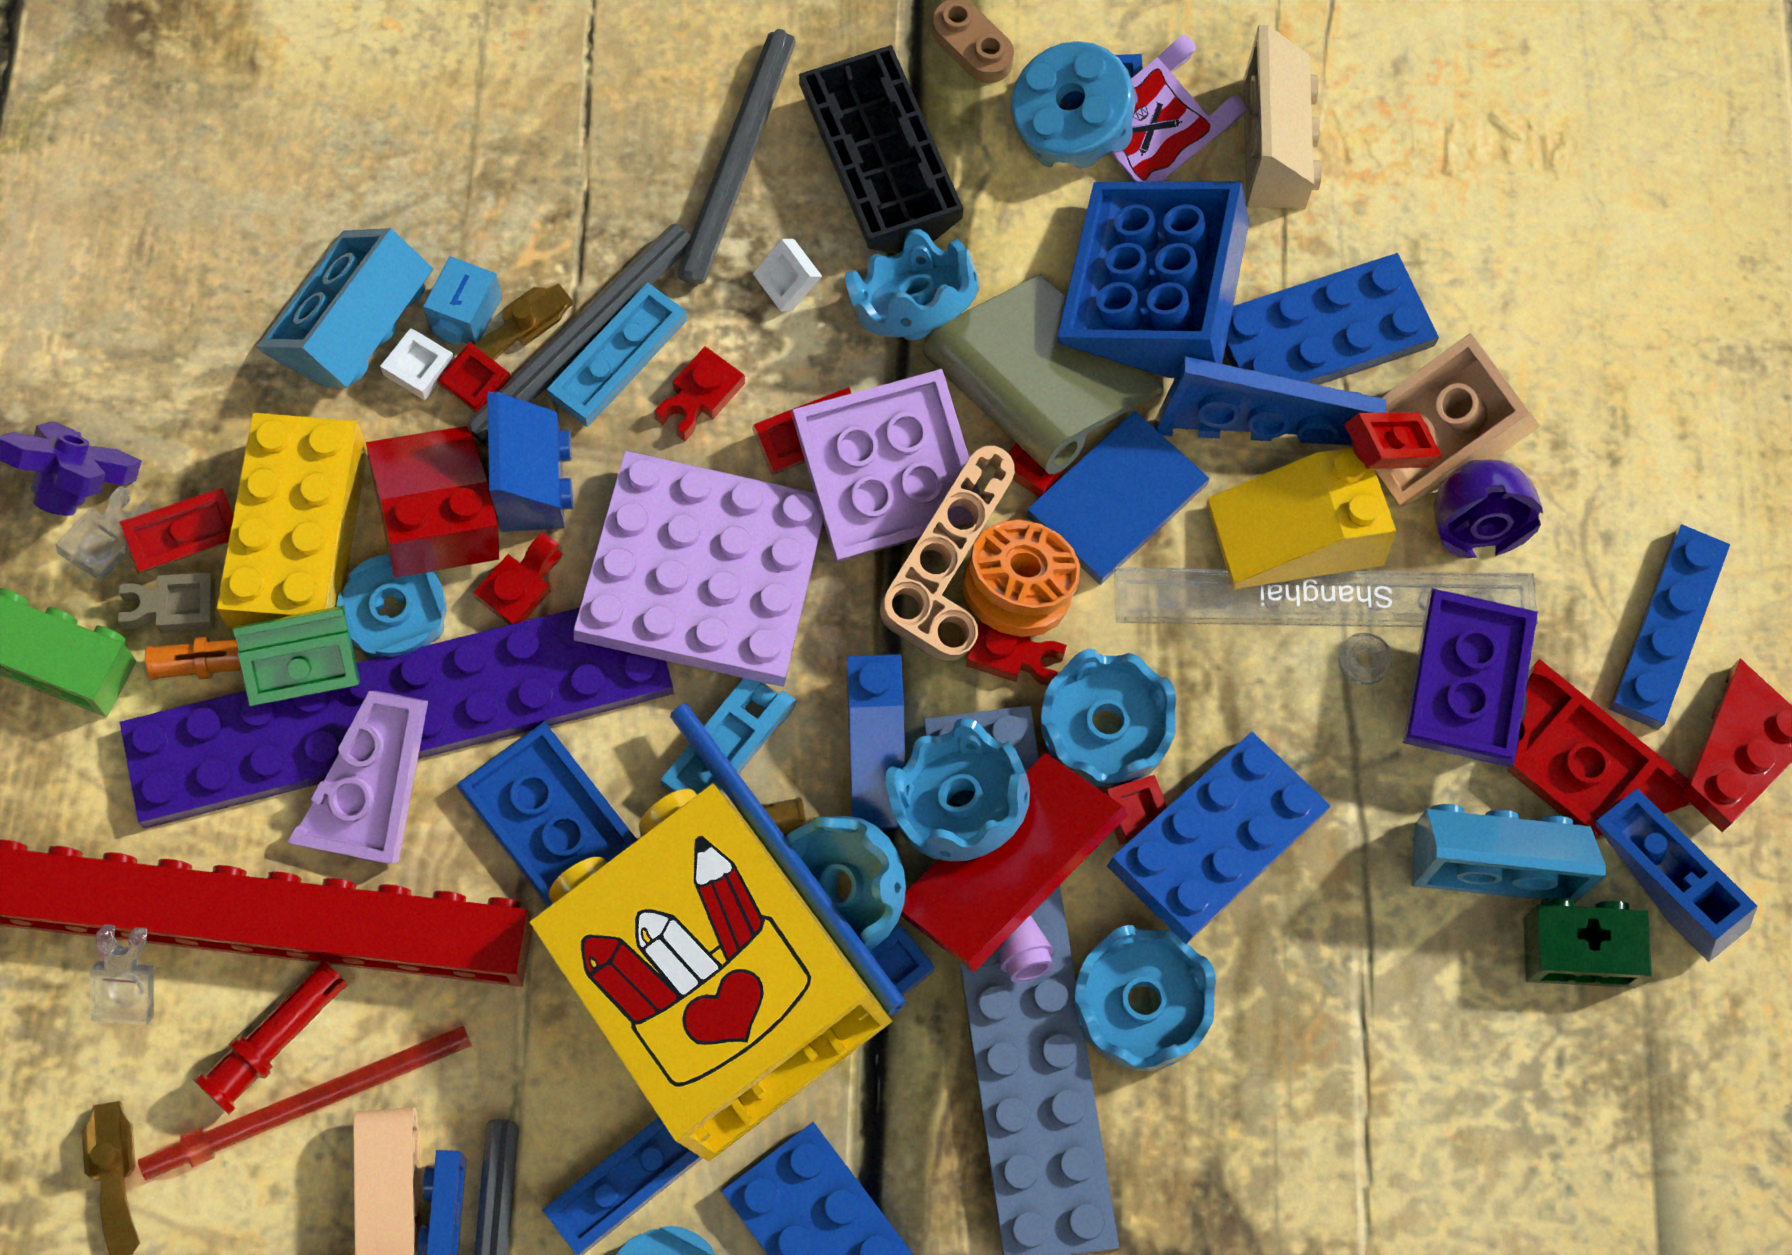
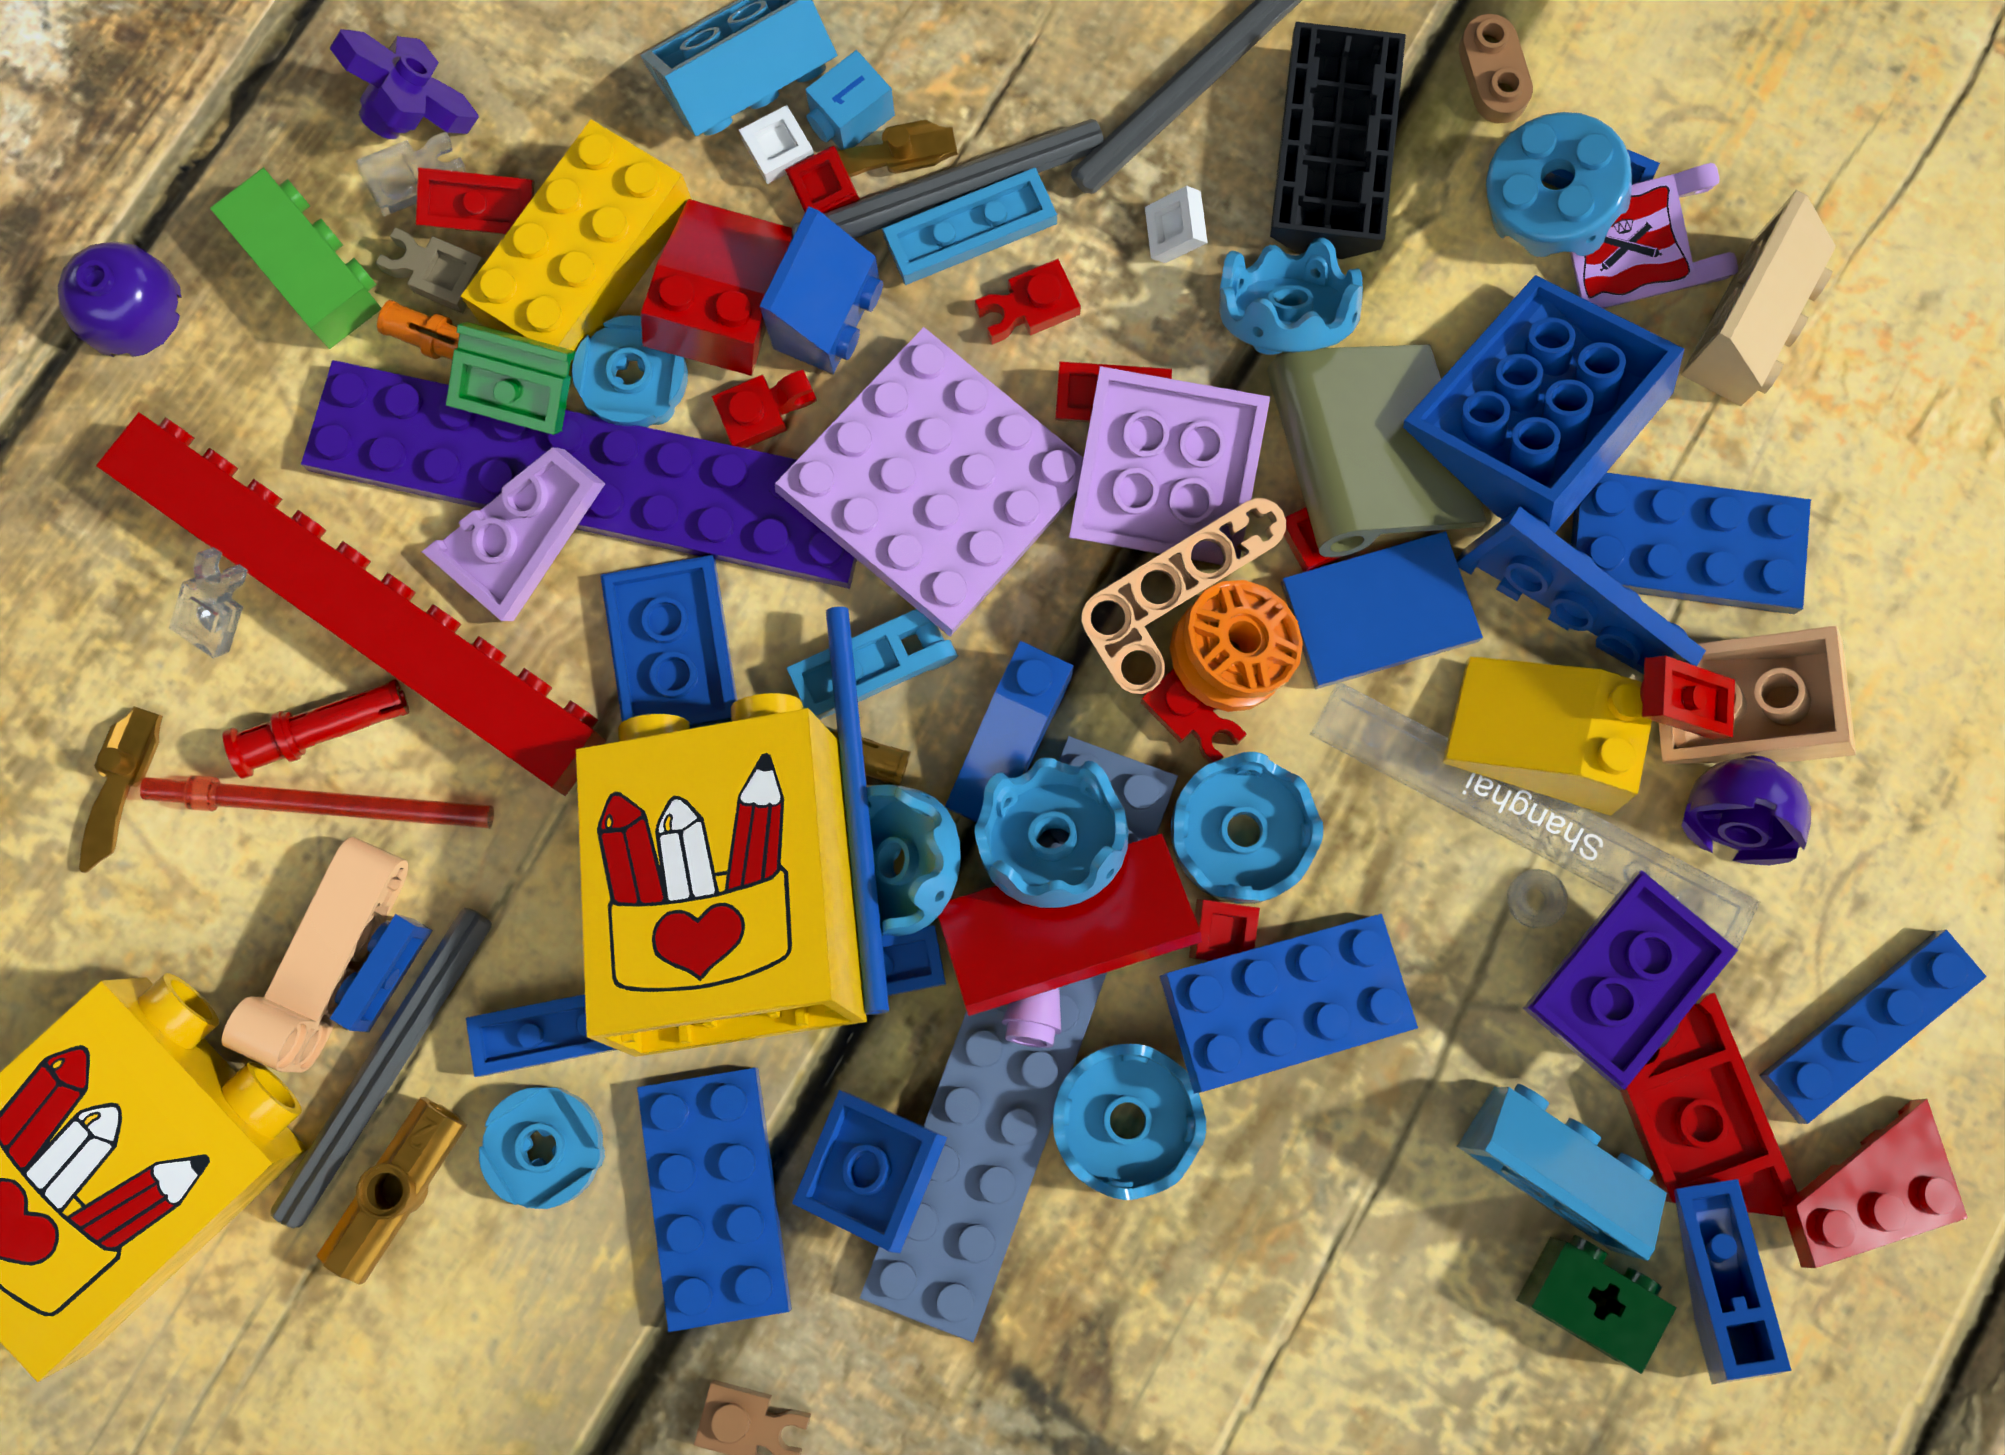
camera: 35 degrees right, 10 degrees up
none -> blue plate [792,1090,947,1253]

